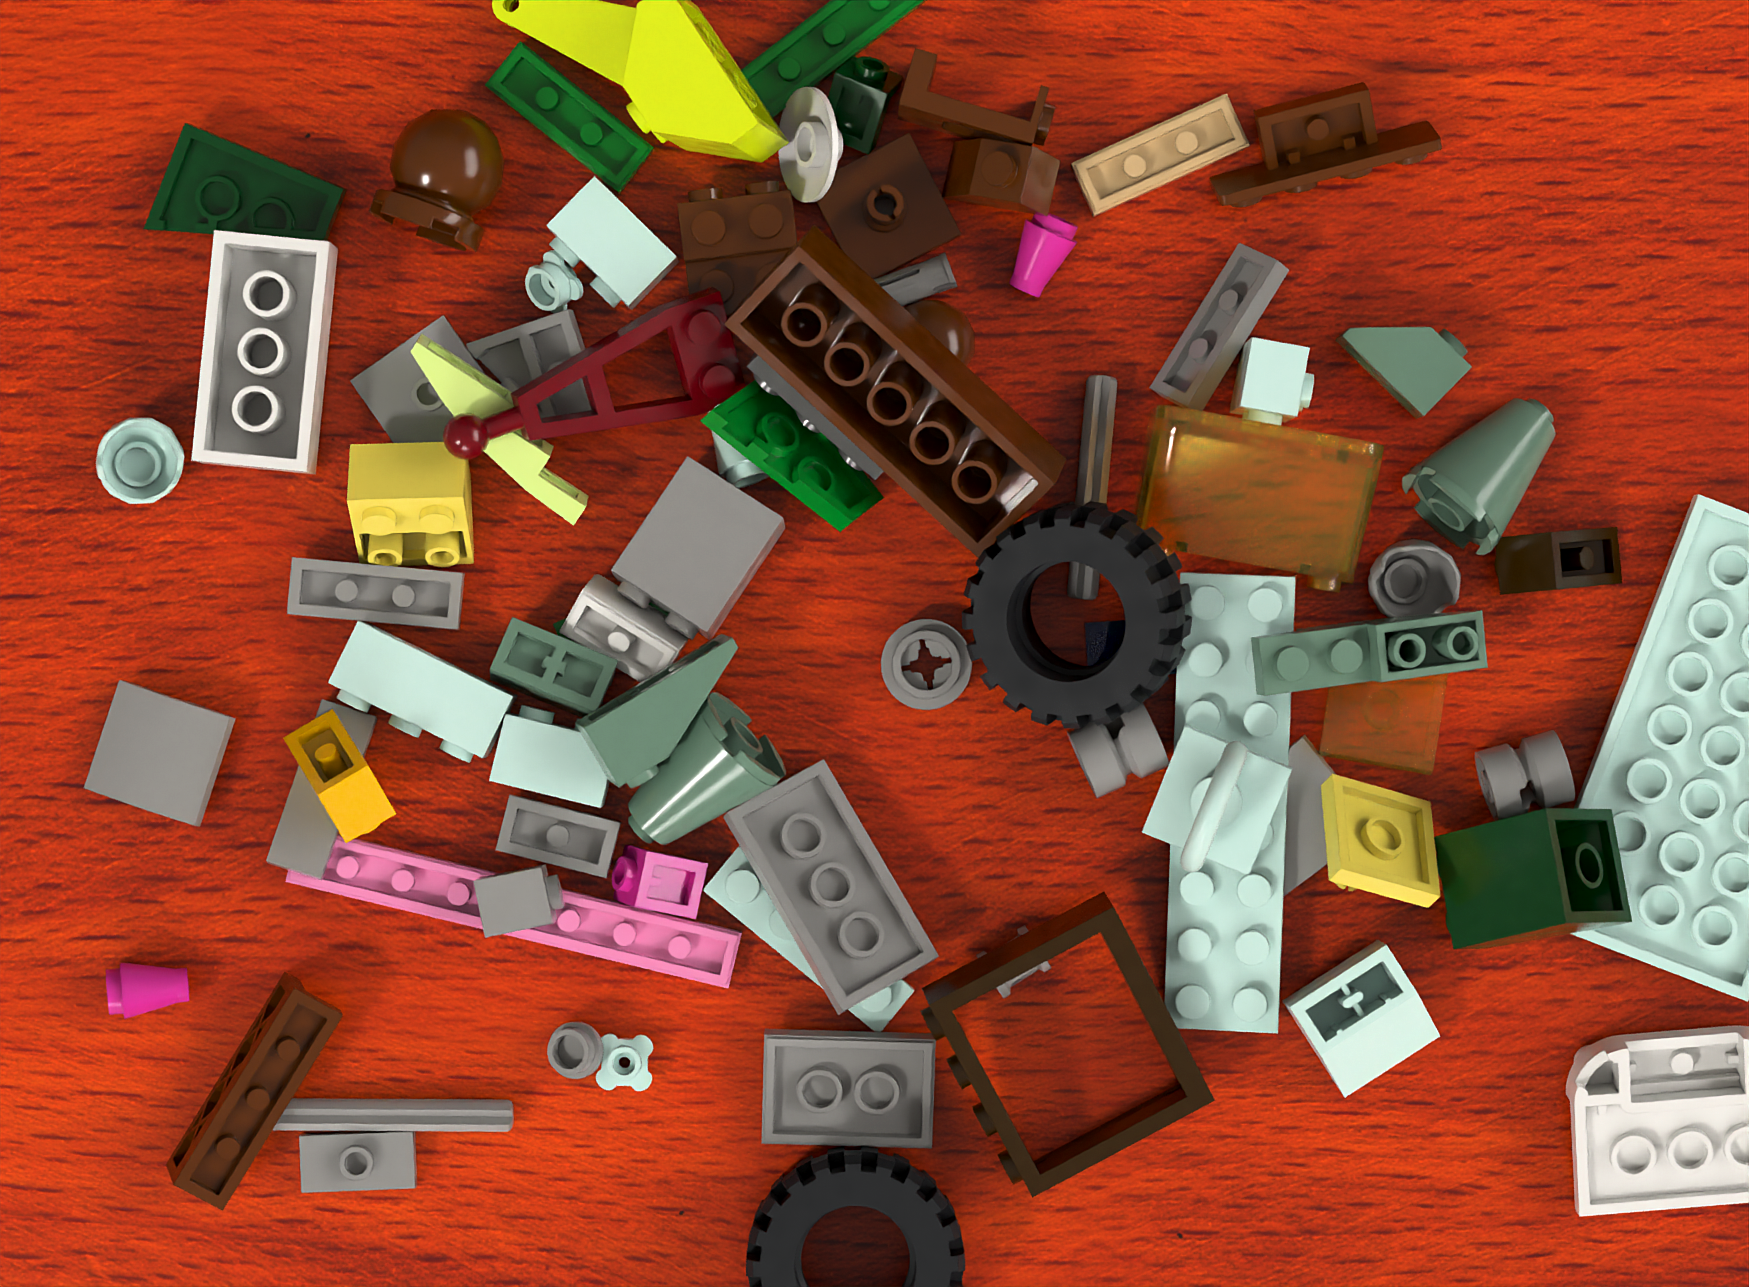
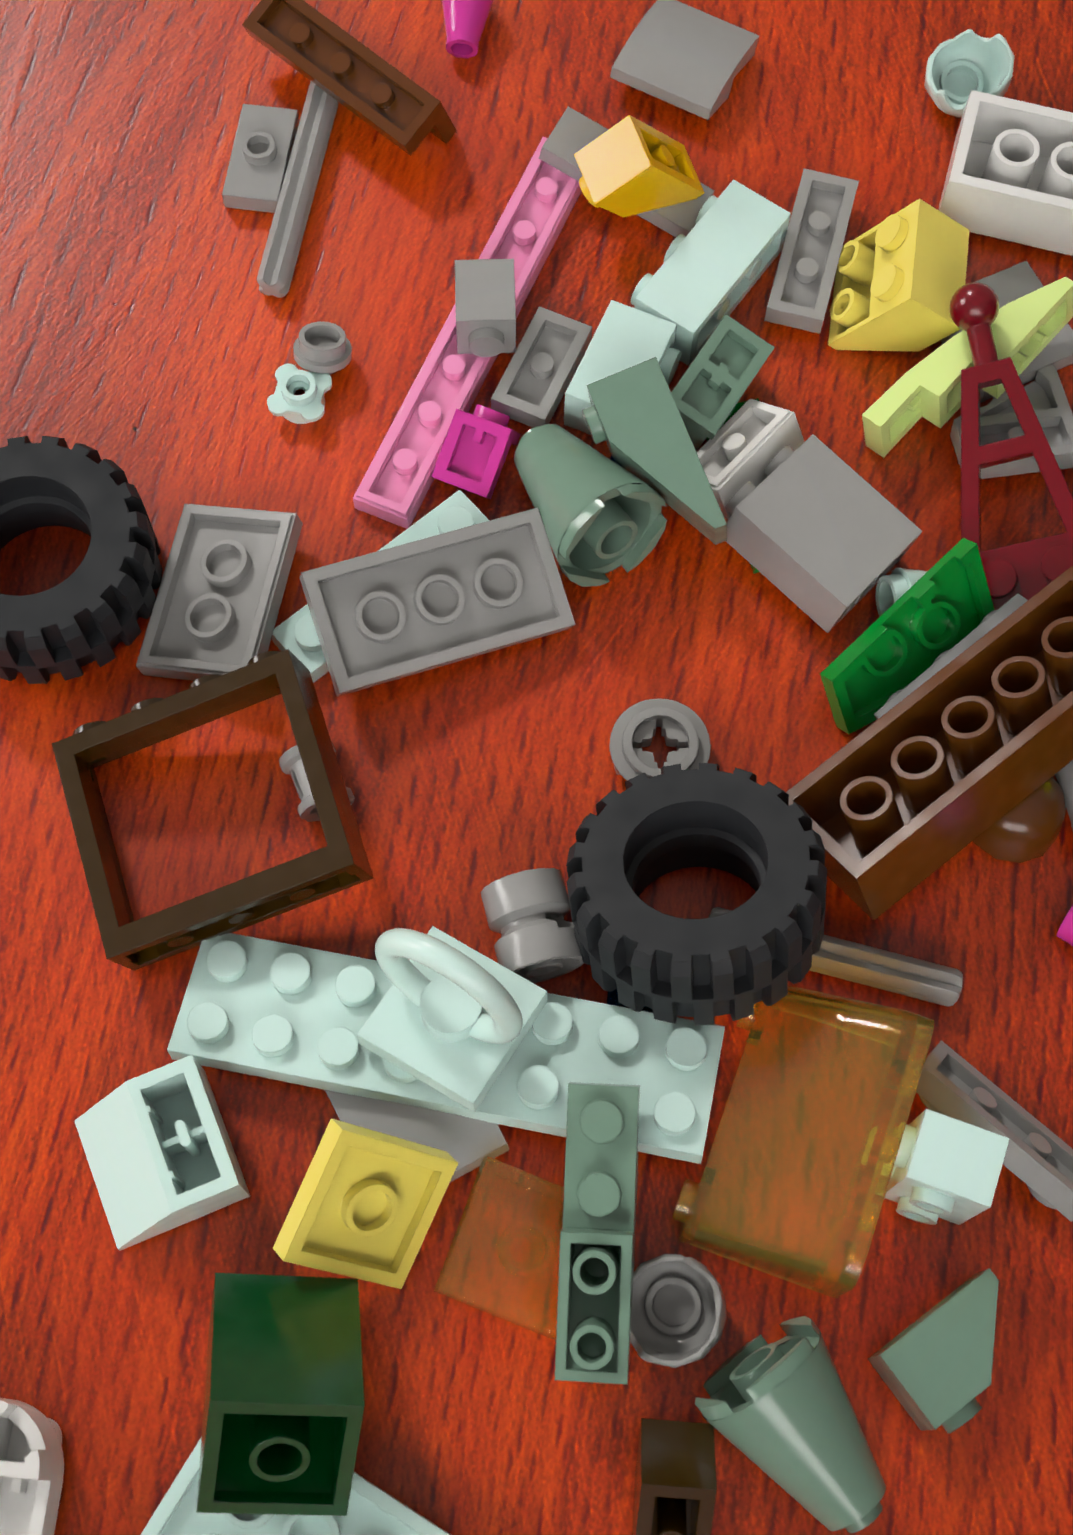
camera: 100 degrees right, 20 degrees down
light grey wheel [1474,730,1575,821] -> none

